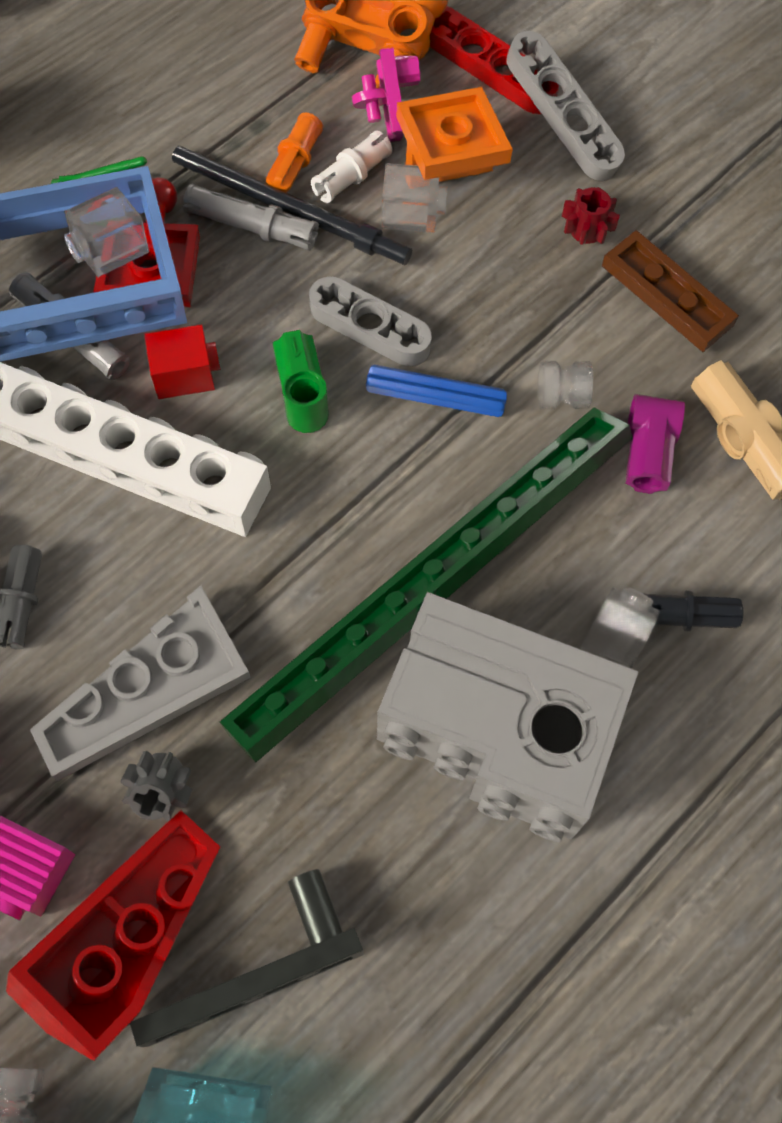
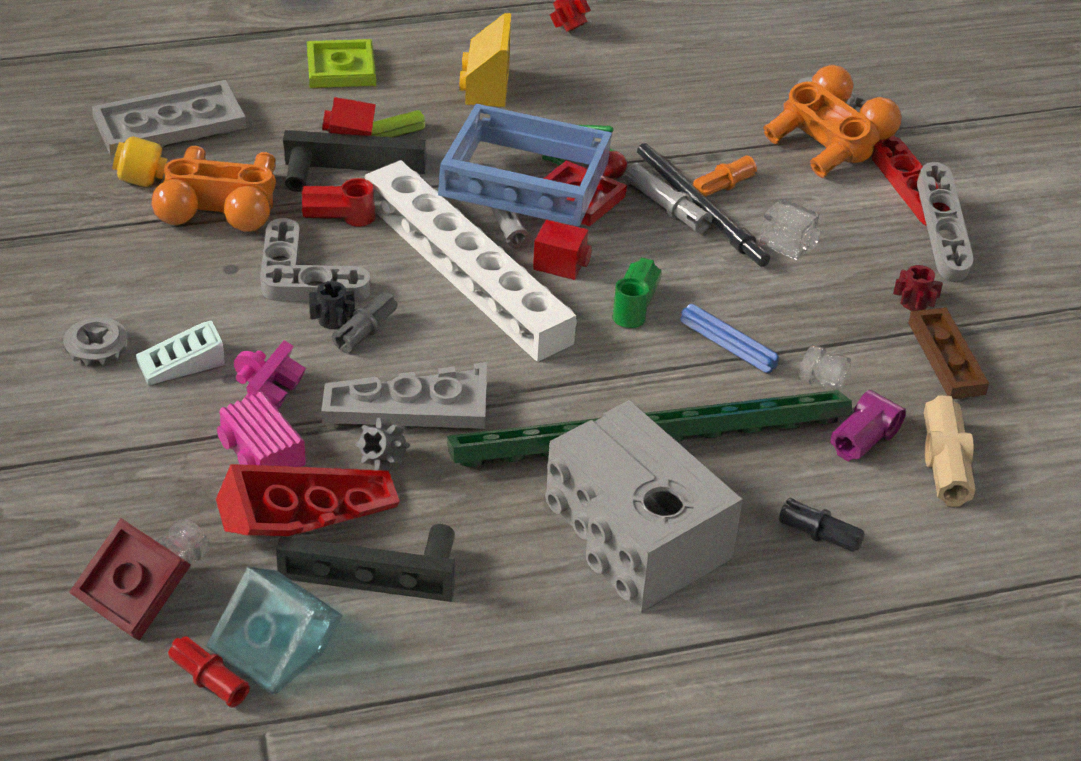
camera: 30 degrees right, 25 degrees down
clear brick [64,187,149,277] -> none
light grey beam [309,276,432,366] -> none
white pin [311,130,393,203] -> none
dark pink hips [352,48,421,142] -> none
orange bracket [396,87,513,188] -> none
clear brick [580,587,660,669] -> none

